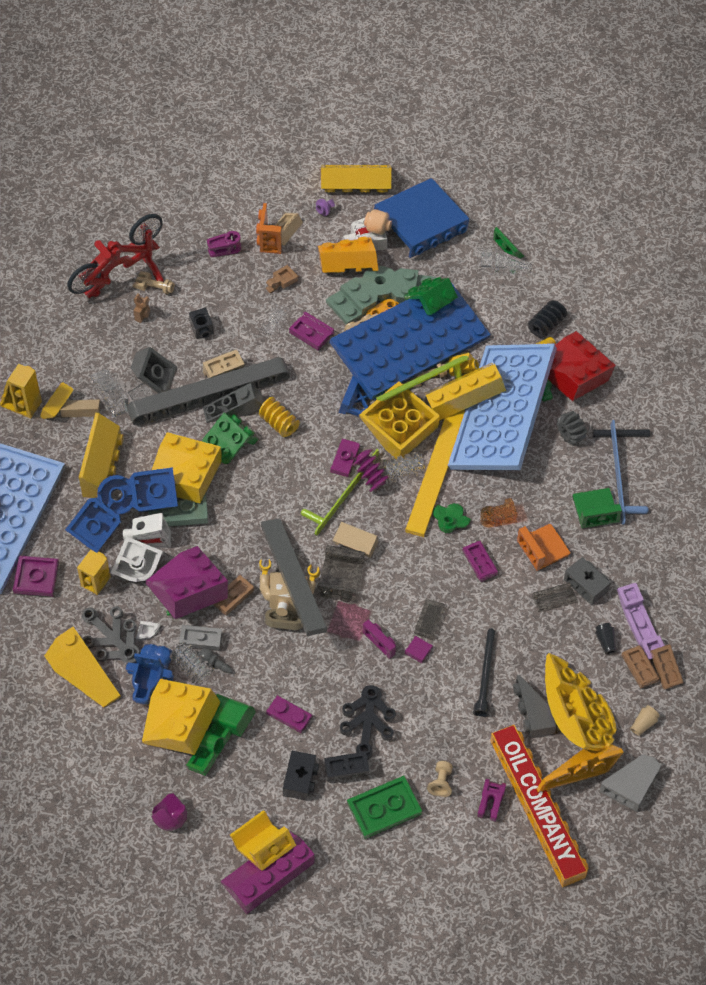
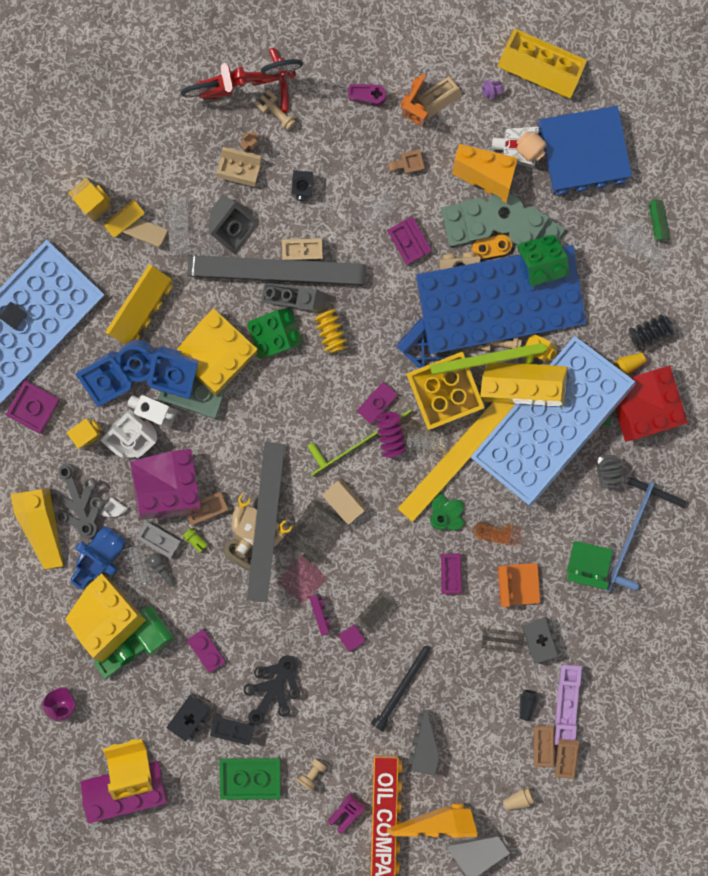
camera: 25 degrees right, 30 degrees up
yellow brick [545,653,616,751] -> none
none -> lime pin [183,527,208,553]
none -> tan bracket [216,147,262,187]

